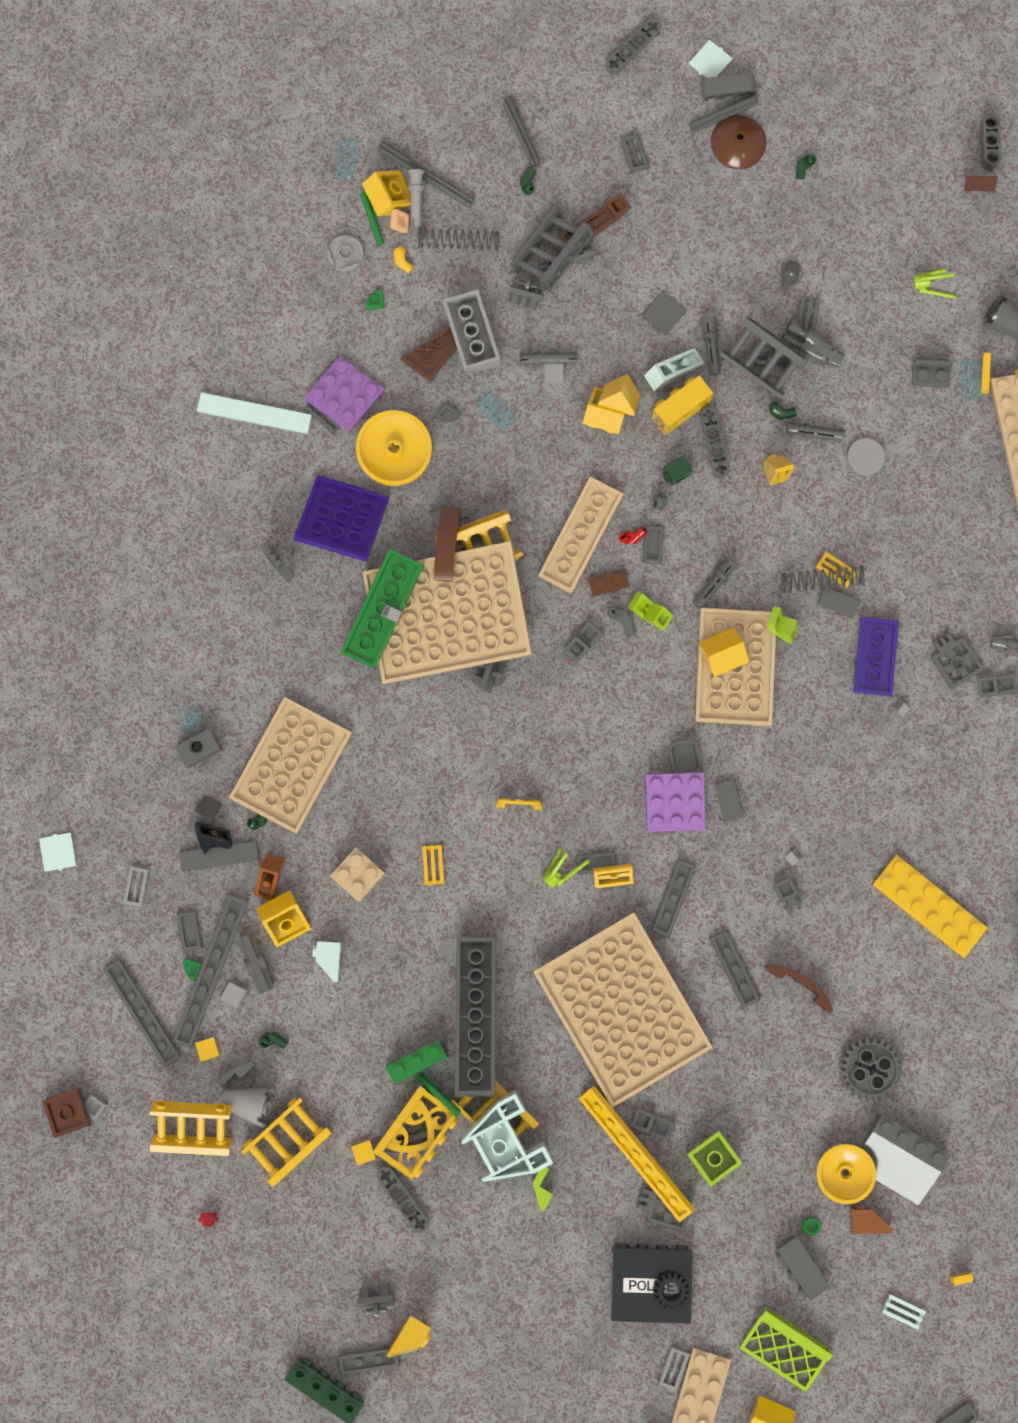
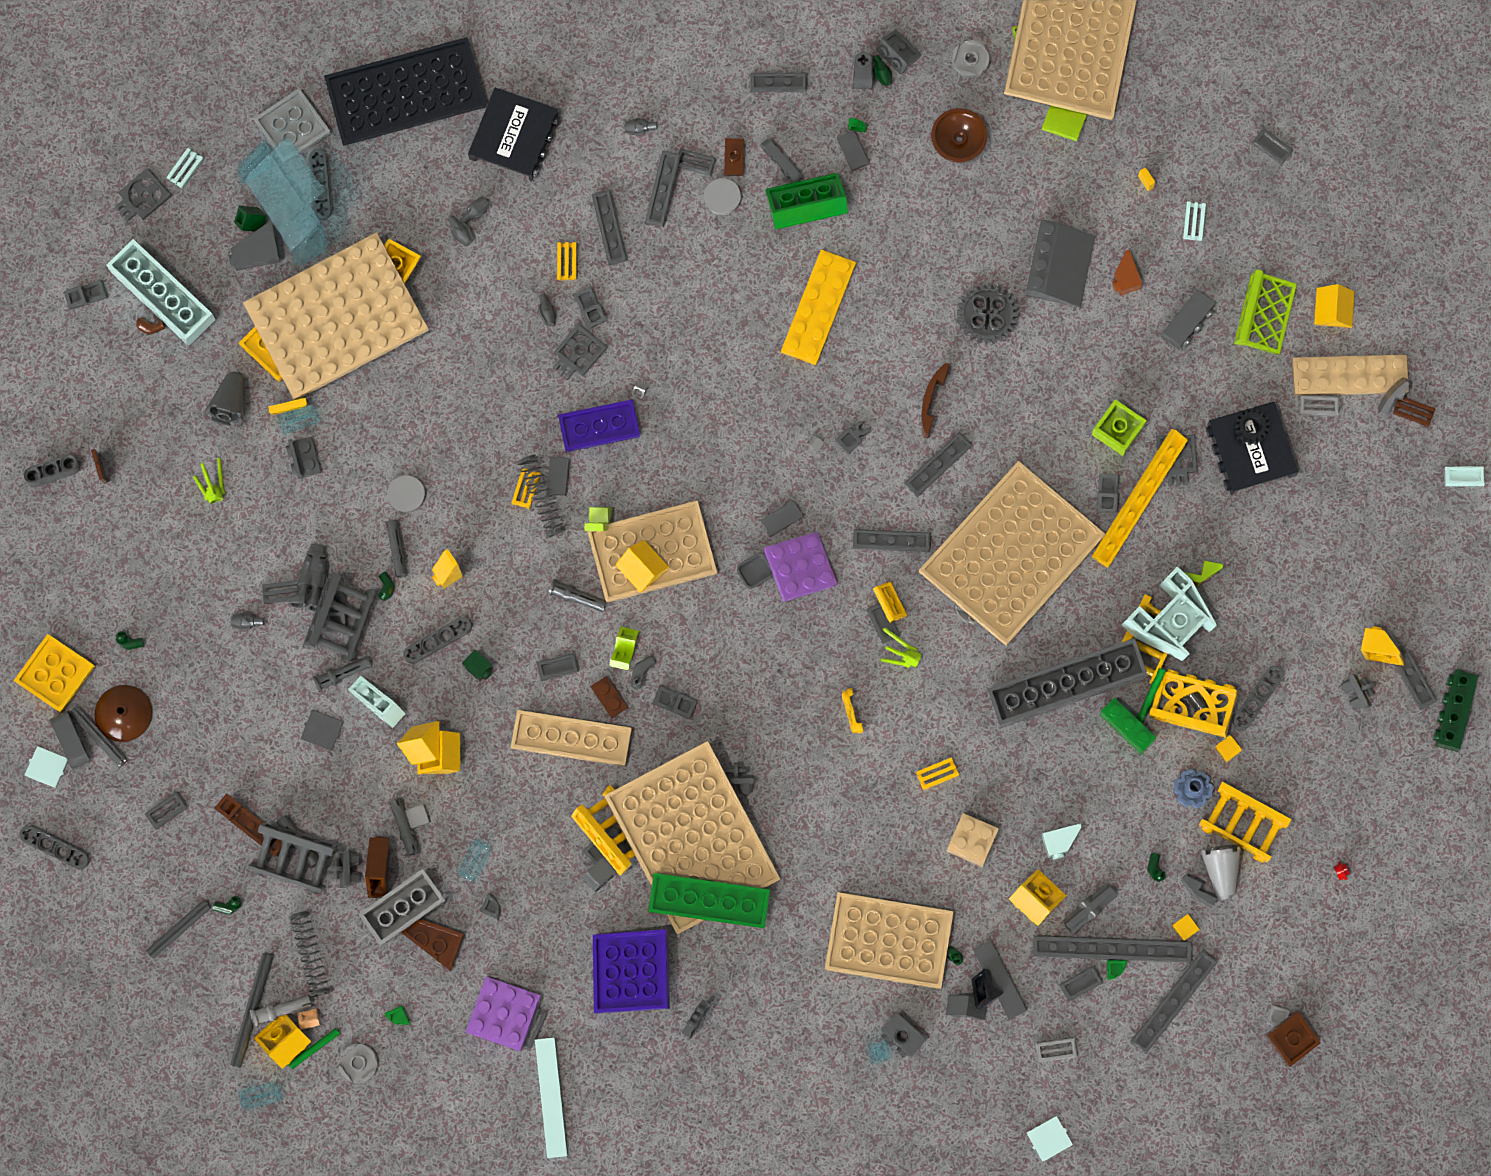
camera: 100 degrees left, 5 degrees down
yellow fence [150,1100,232,1156] -> none
light grey tile [220,981,247,1008] -> none
dark orange slope [254,853,285,900] -> none
yellow dish [356,410,432,486] -> none
light grey piece [381,604,402,623] -> none
yellow arm [393,246,414,273] -> none
reddish brown slope [433,506,461,582] -> none
red arm [619,526,648,544] -> none
yellow brick [652,375,713,435] -> none
dark grey plate [653,492,668,510] -> none
green plate [801,1216,821,1236] -> none
yellow dish [816,1144,876,1204] -> none
none -> yellow plate [14,634,95,713]
none -> reddish brown slope [365,837,390,898]
none -> sand blue plant [1173,769,1214,809]

